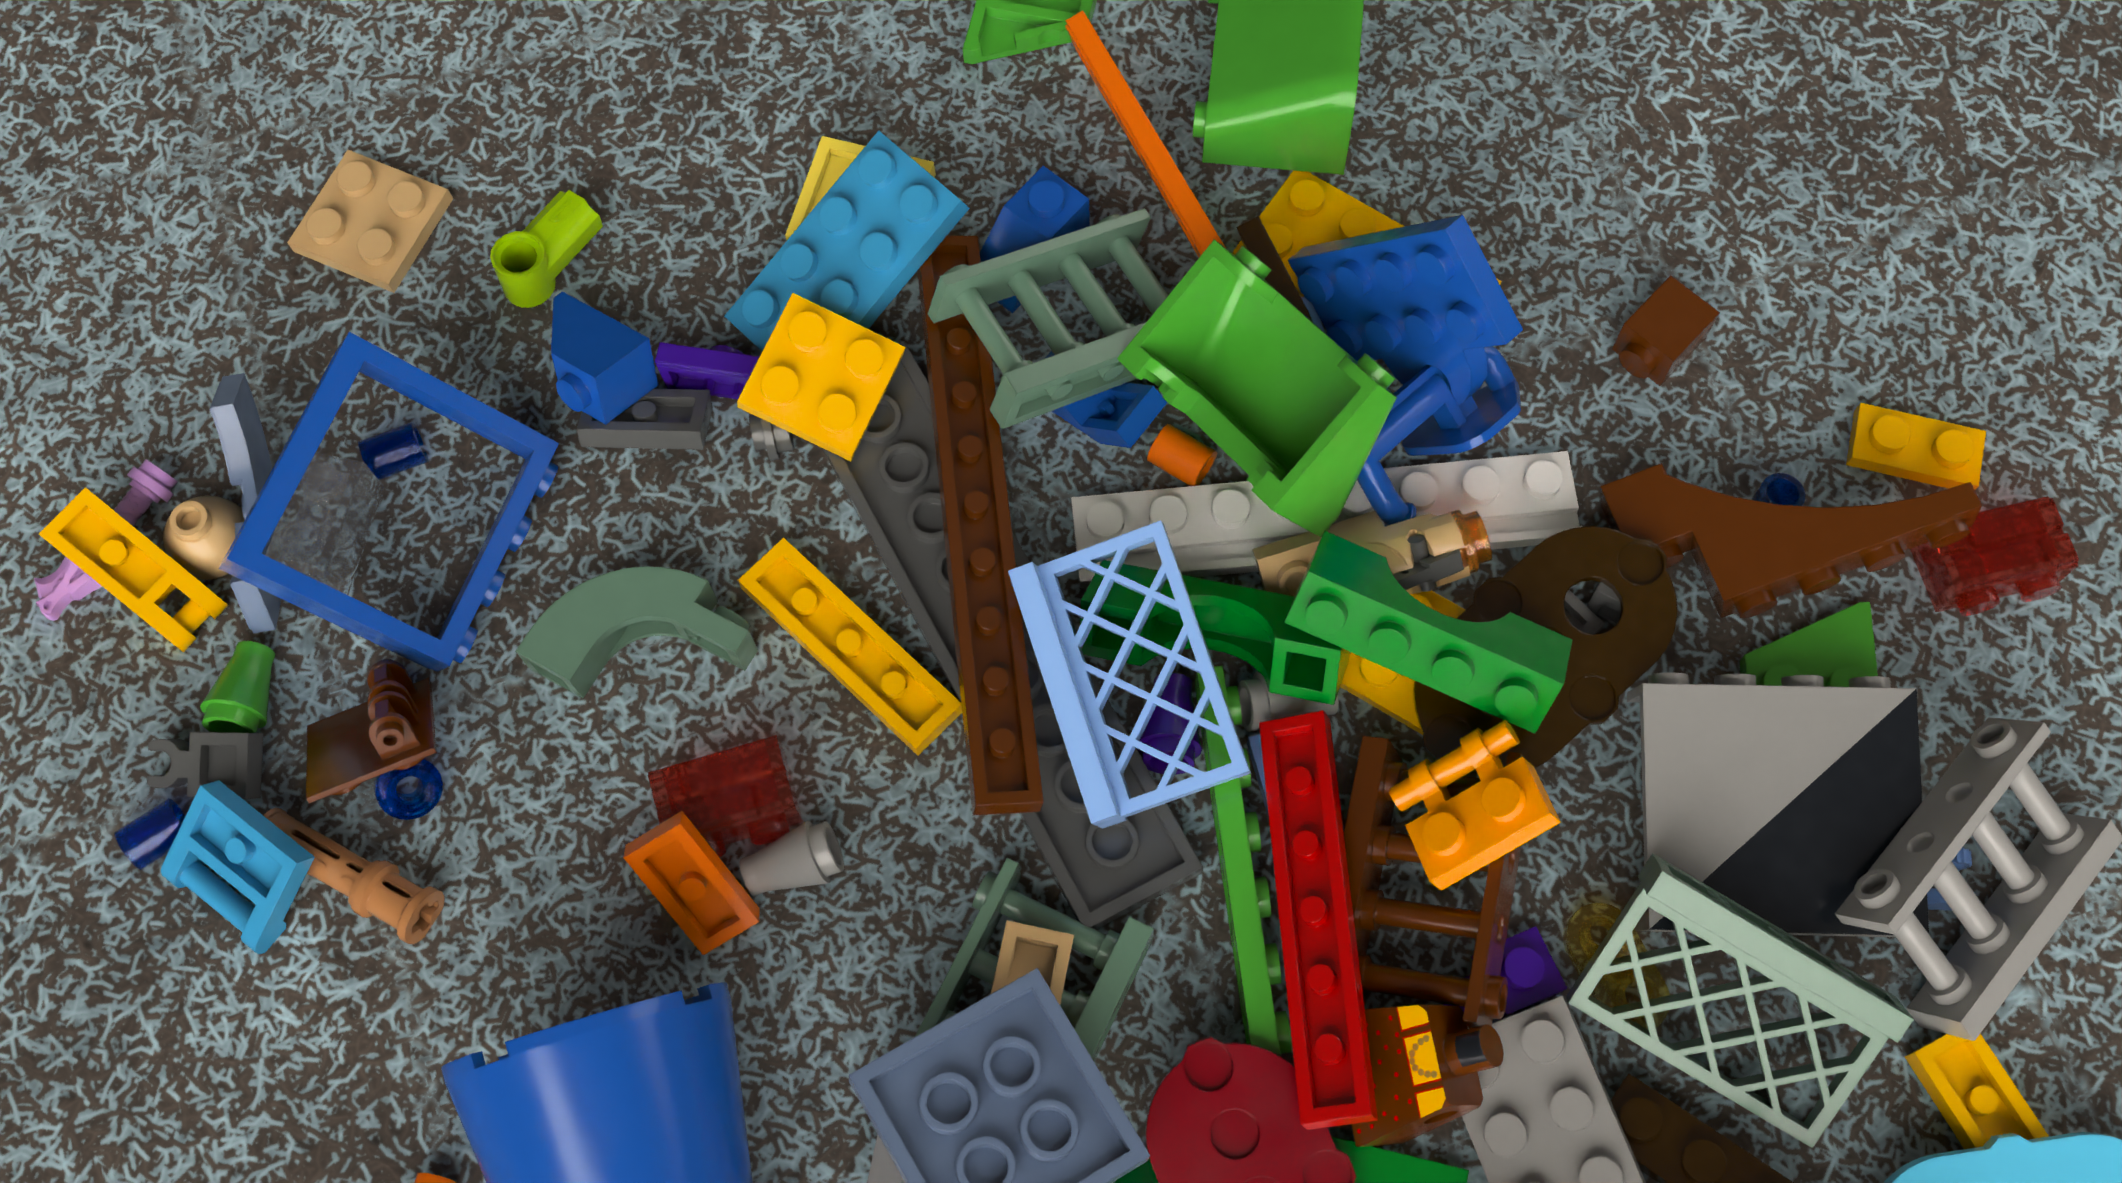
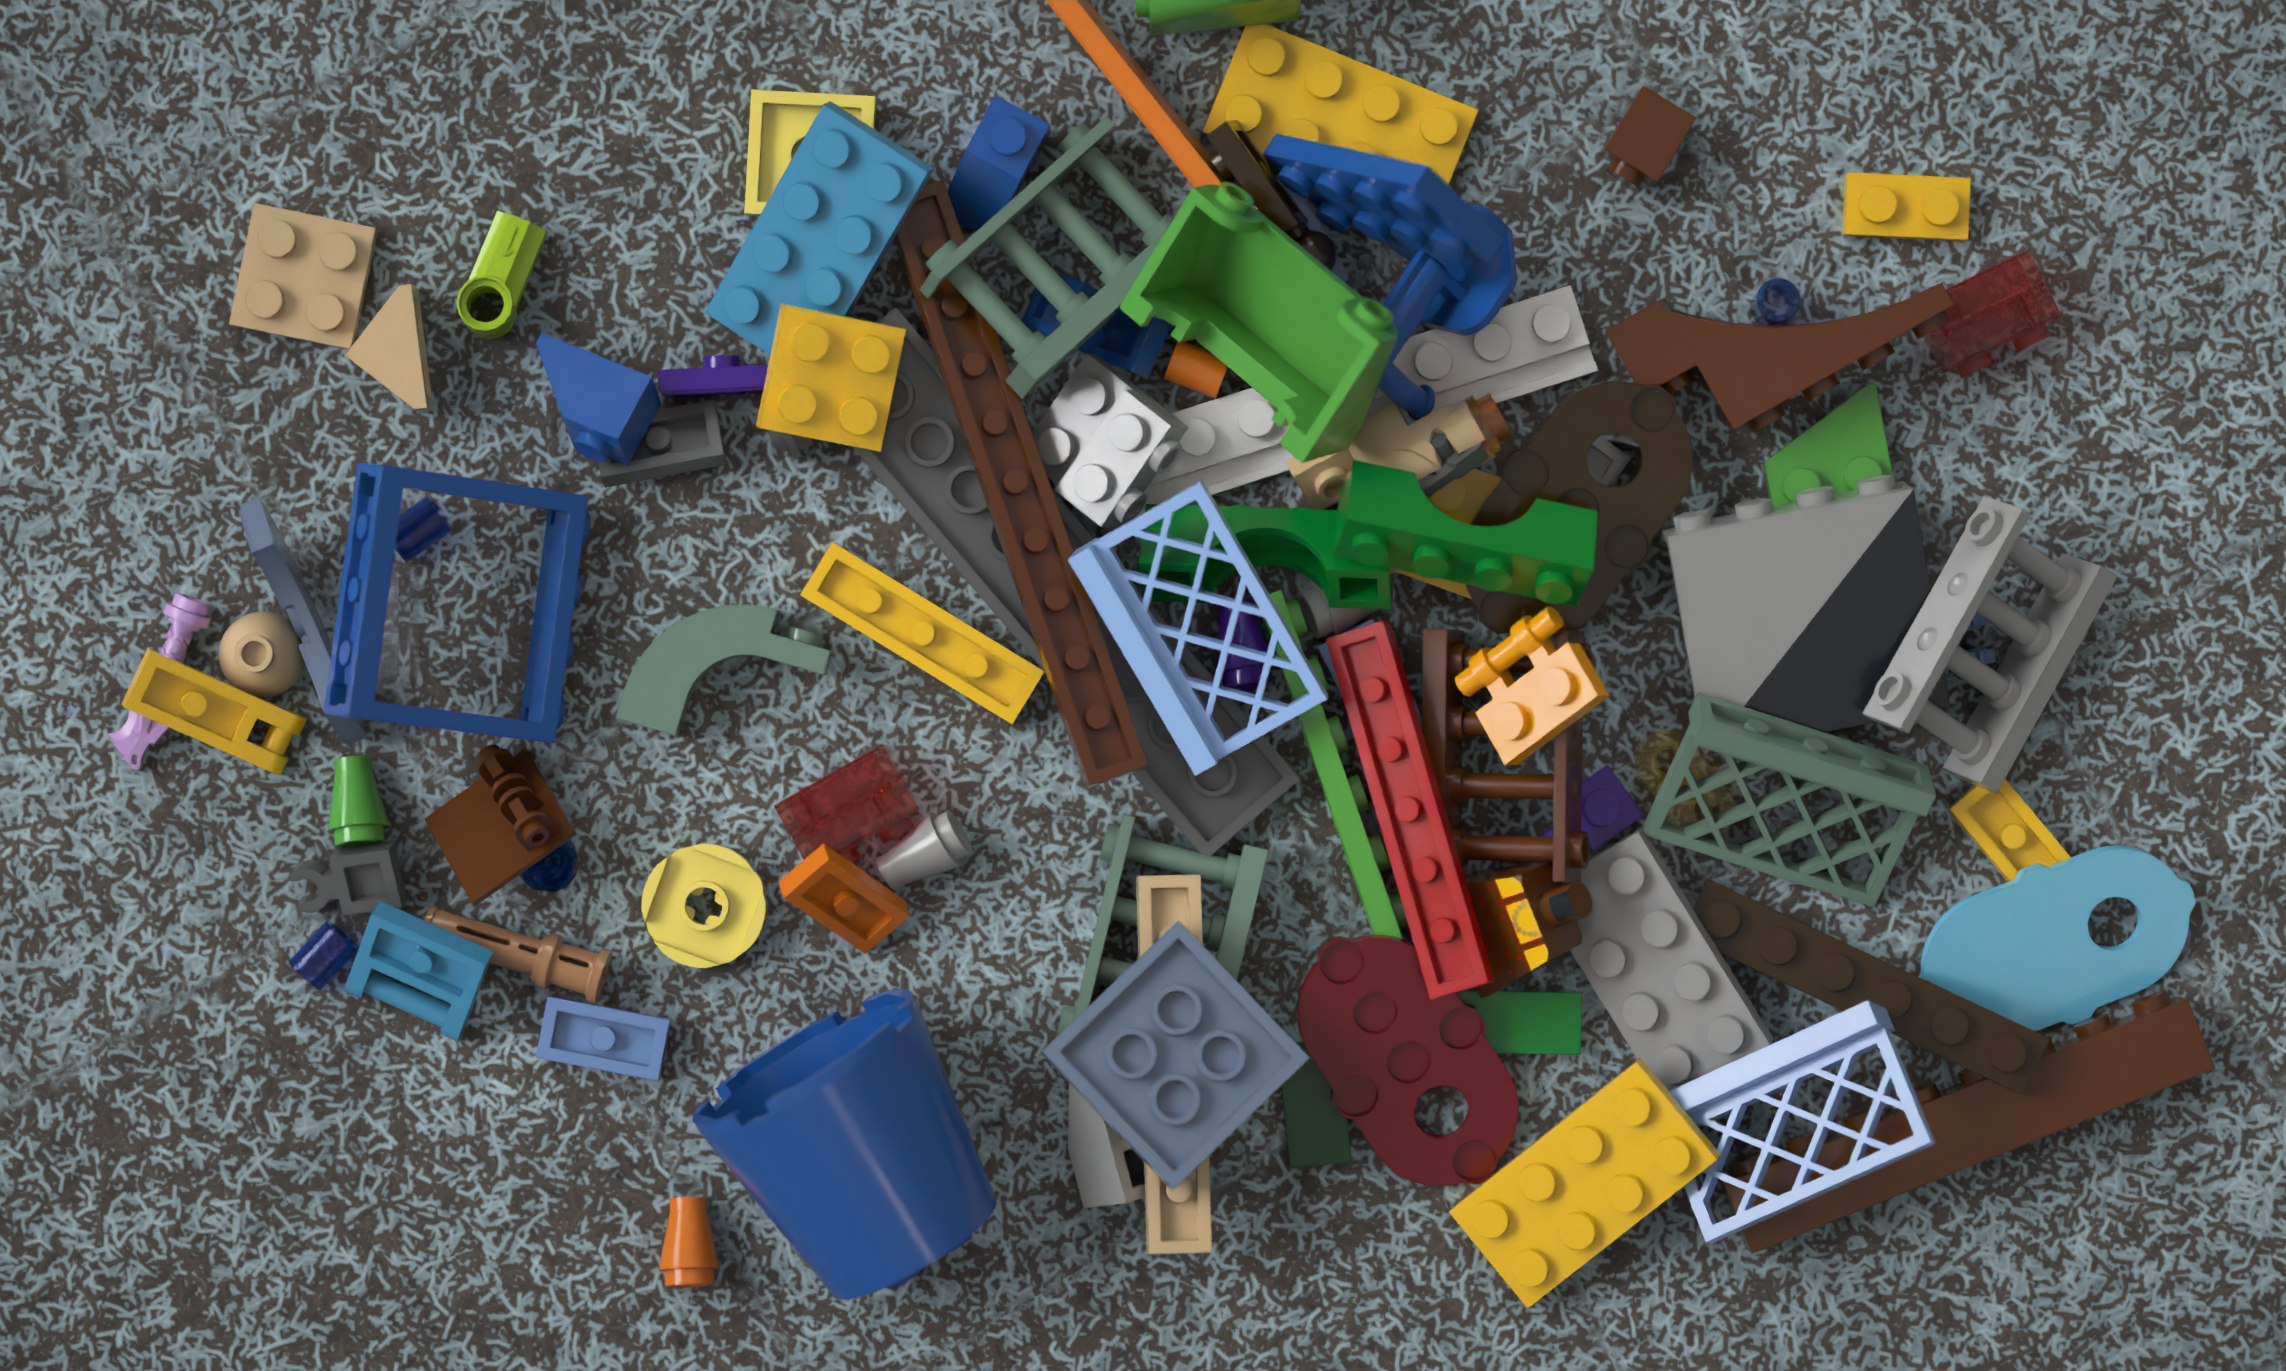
camera: 15 degrees left, 20 degrees up
none -> tan slope [345,284,434,413]
none -> medium blue plate [536,995,672,1081]
none -> light yellow plate [641,843,767,968]
none -> light grey plate [1032,353,1189,528]

